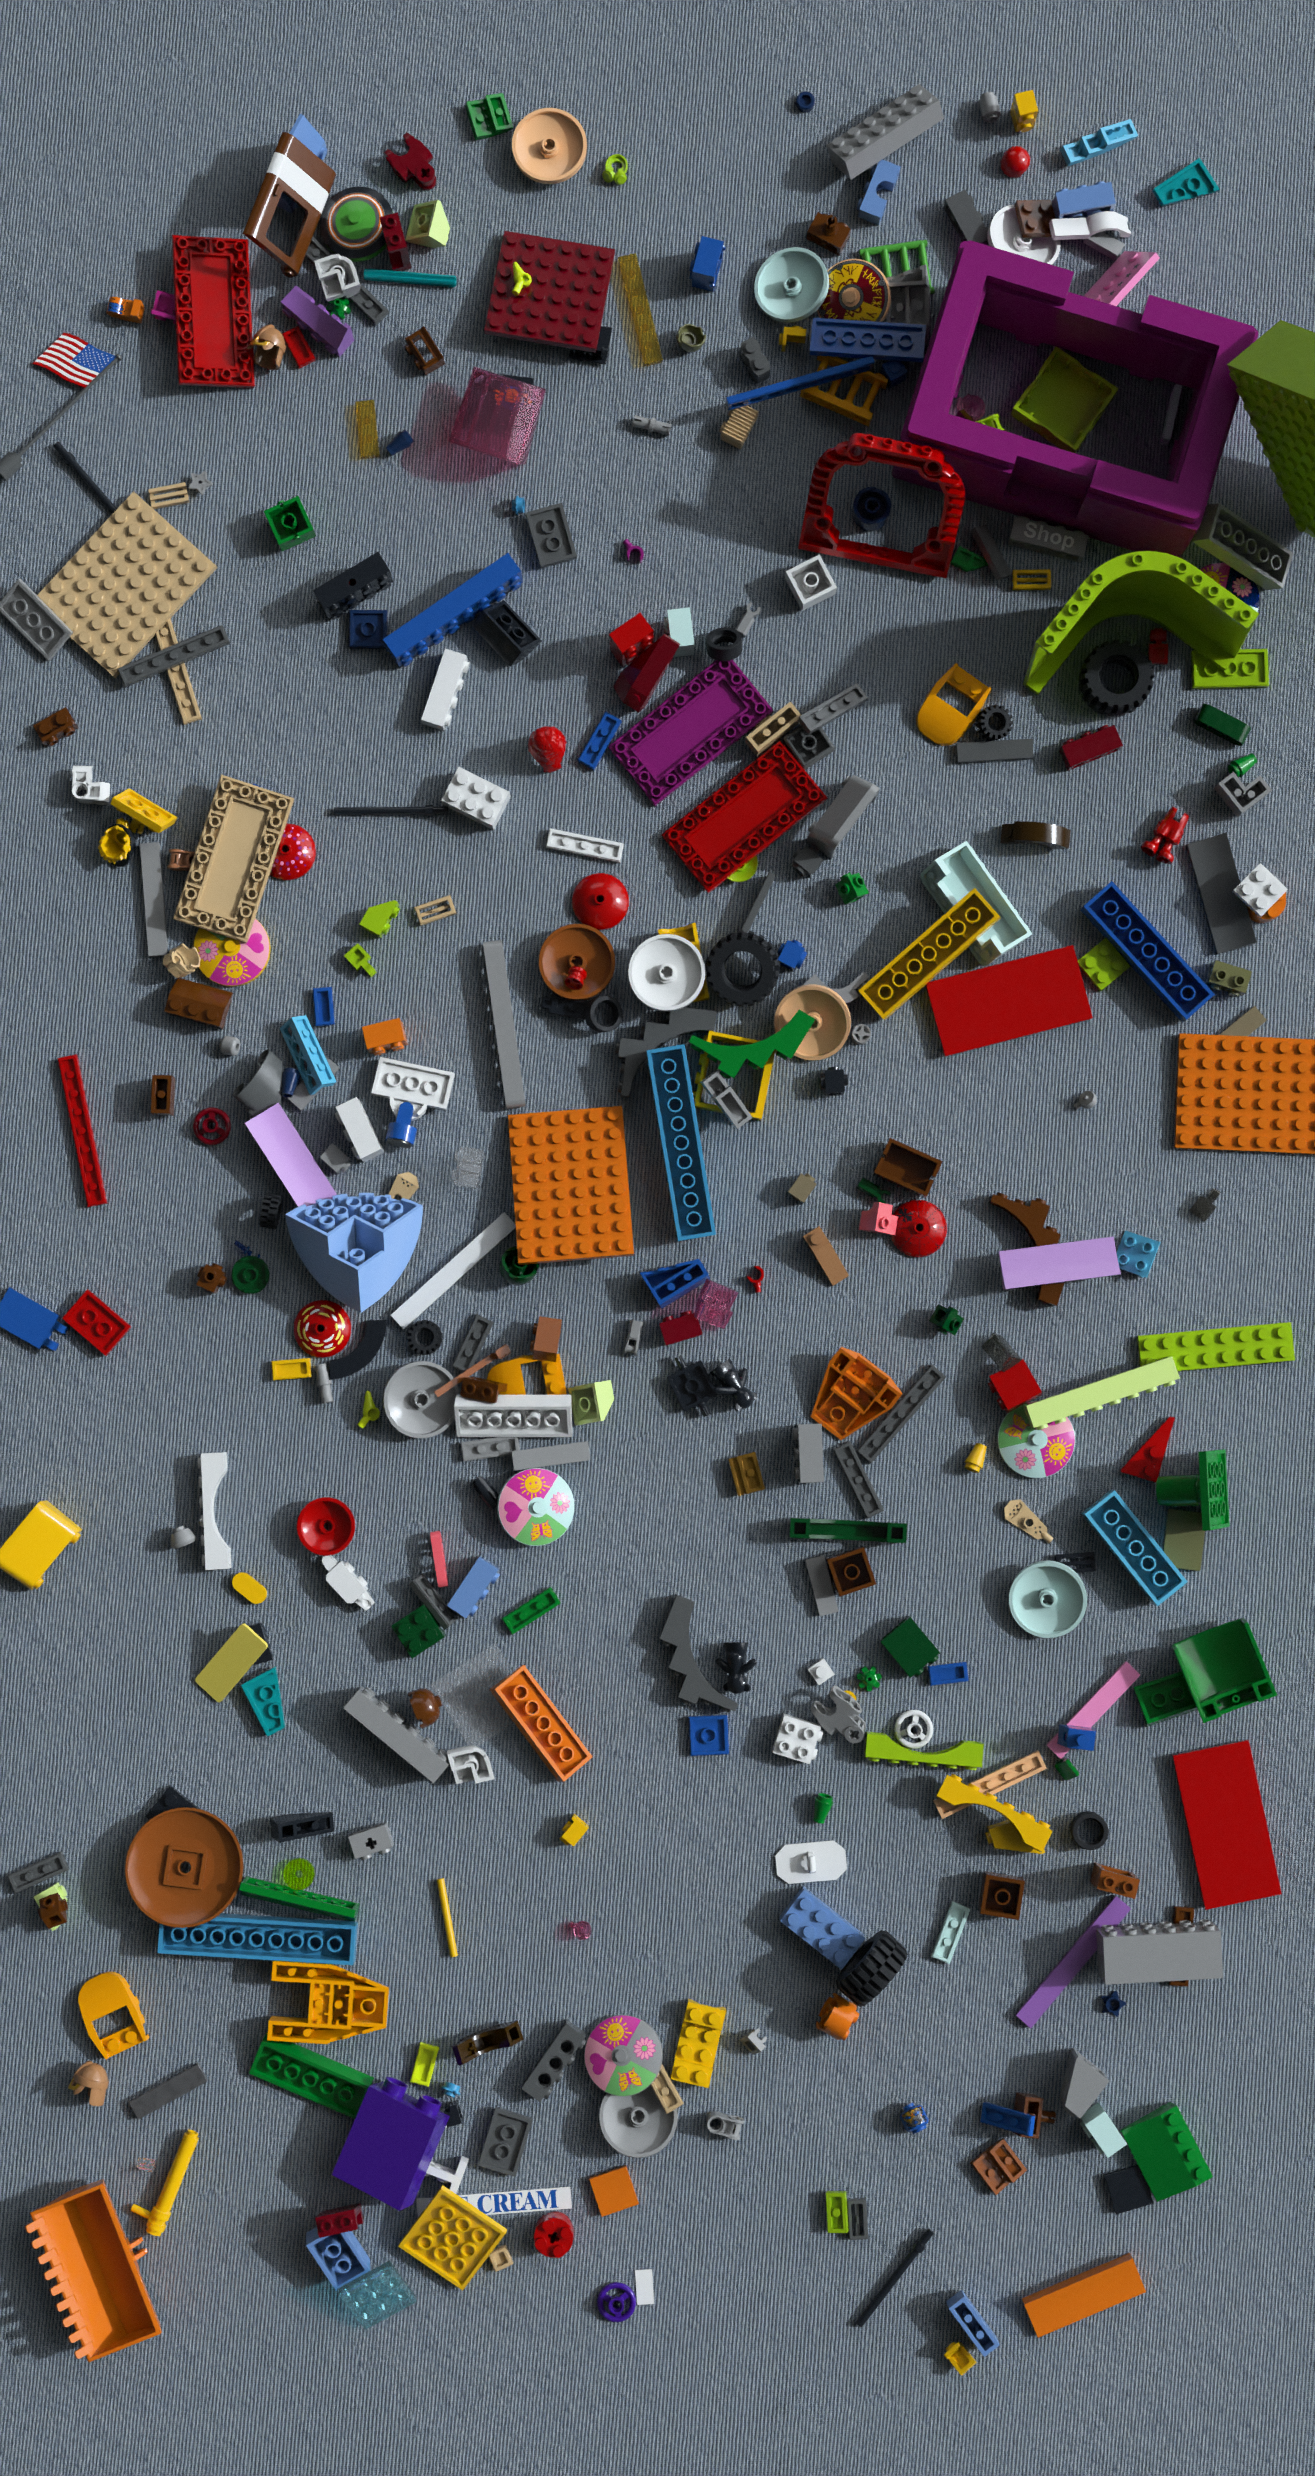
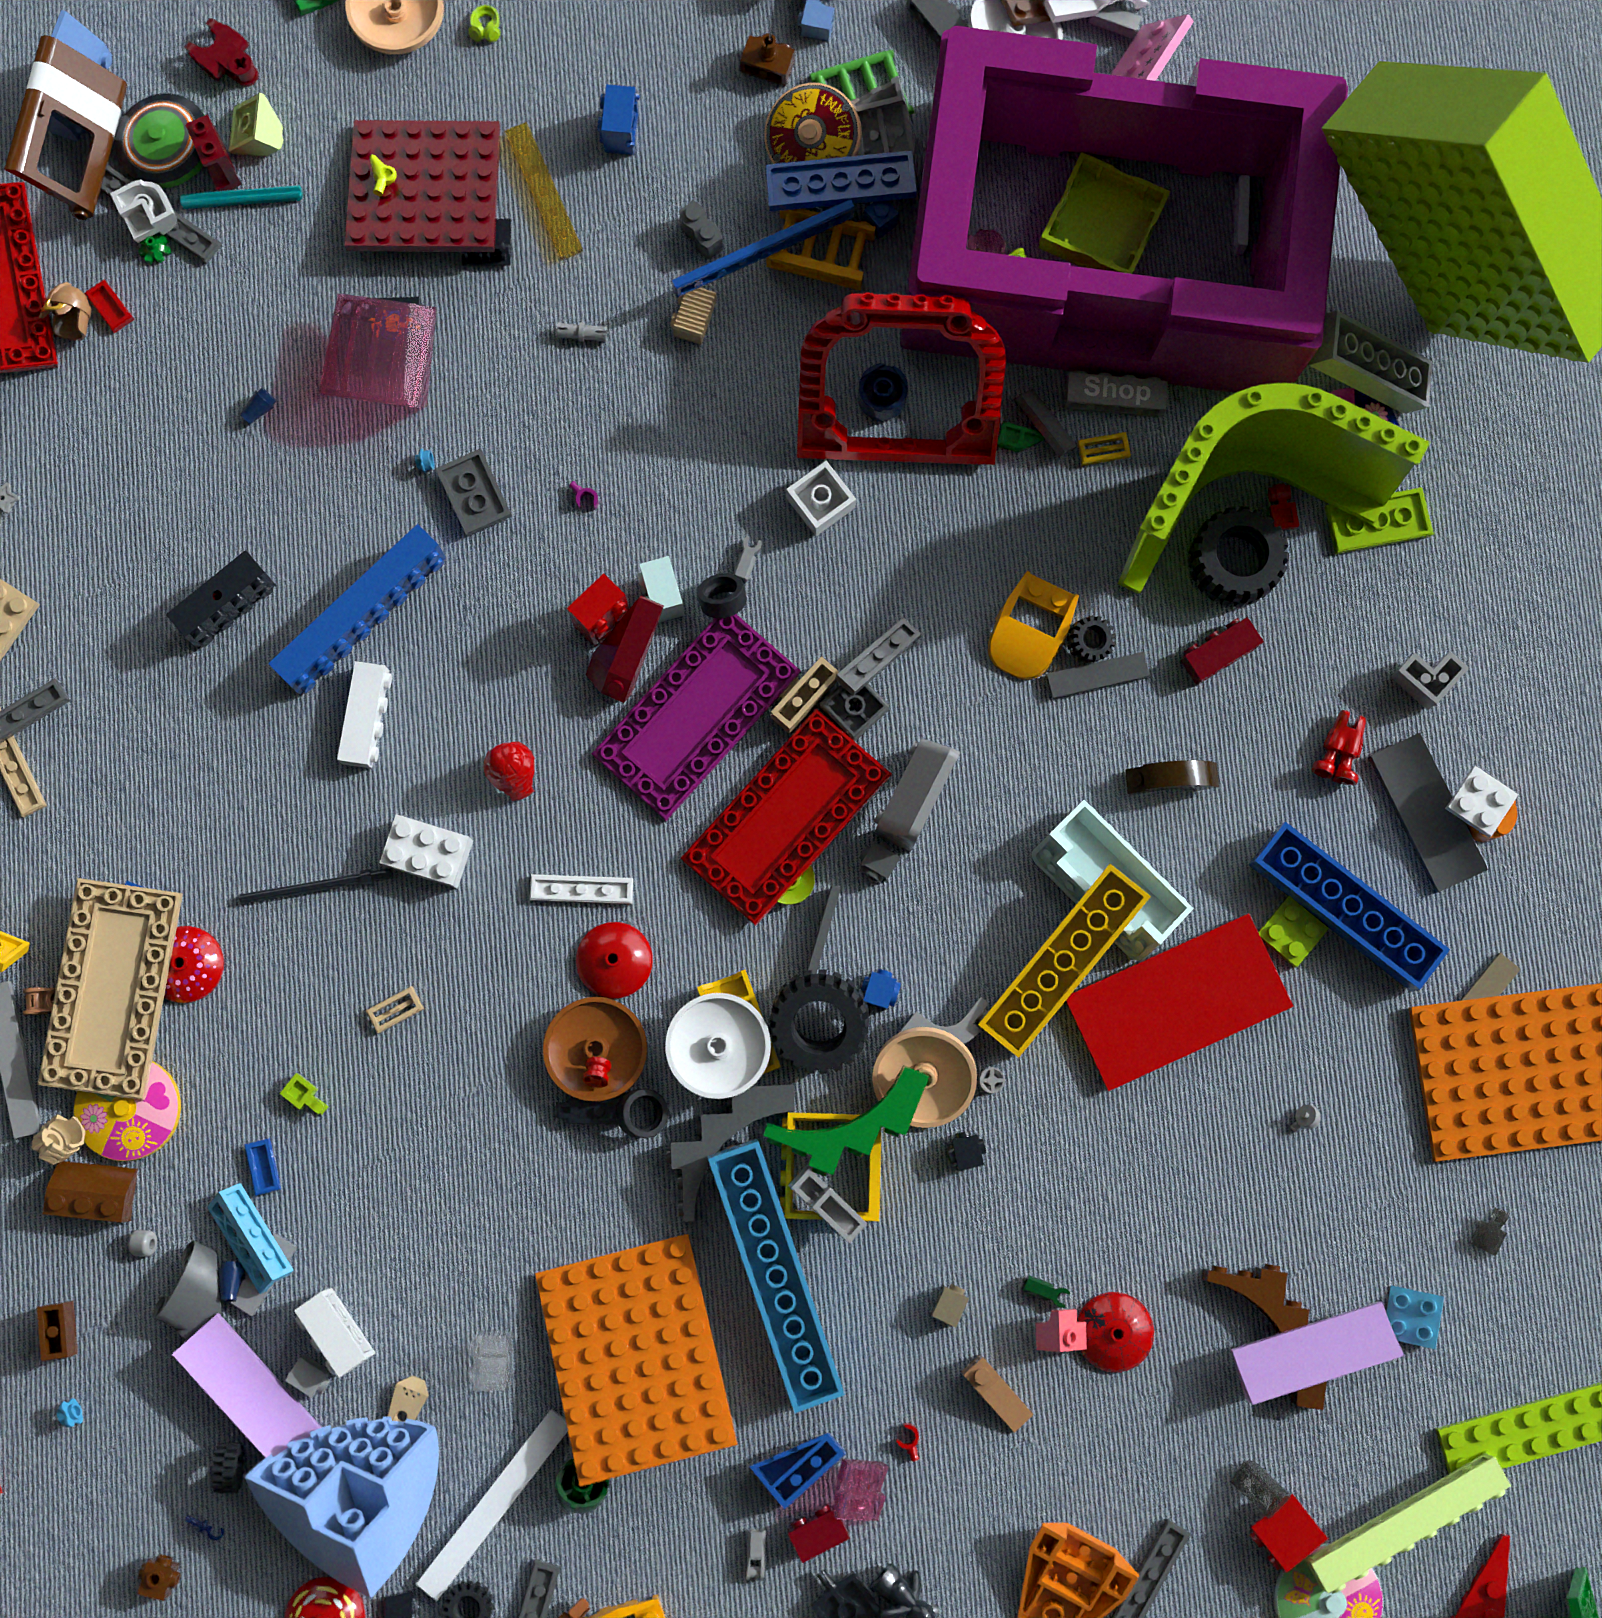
camera: 15 degrees left, 5 degrees down
dark red piece [193,1107,231,1145] -> none
dark green tile [231,1255,270,1294] -> none
green brick [264,496,316,552] -> none
medium lavender wedge [281,285,354,357] -> none
dark blue tile [349,610,388,649] -> none
clear yellow tile [355,400,380,459] -> none
lime slope [359,900,400,938] -> none
orange brick [362,1018,408,1056] -> none
white plate [371,1057,455,1148] -> none
reddish brown window [404,326,445,375] -> none
black slope [472,600,542,667] -> none
light grey beam [483,940,526,1109] -> none
dark orange brick [530,1316,562,1362] -> none
blue tile [578,711,622,770] -> none
olive hair [676,324,706,352] -> none
light aqua dish [754,247,829,323] -> none
yellow bracket [778,326,807,352] -> none
green brick [835,873,869,905] -> none
reddish brown piece [872,1138,943,1198] -> none
dark green brick [929,1304,964,1336] -> none
dark green beam [1194,703,1251,746] -> none
olive brick [1206,960,1252,997] -> none
green cone [1228,753,1257,778] -> none
none -> dark azure plate [57,1398,83,1427]

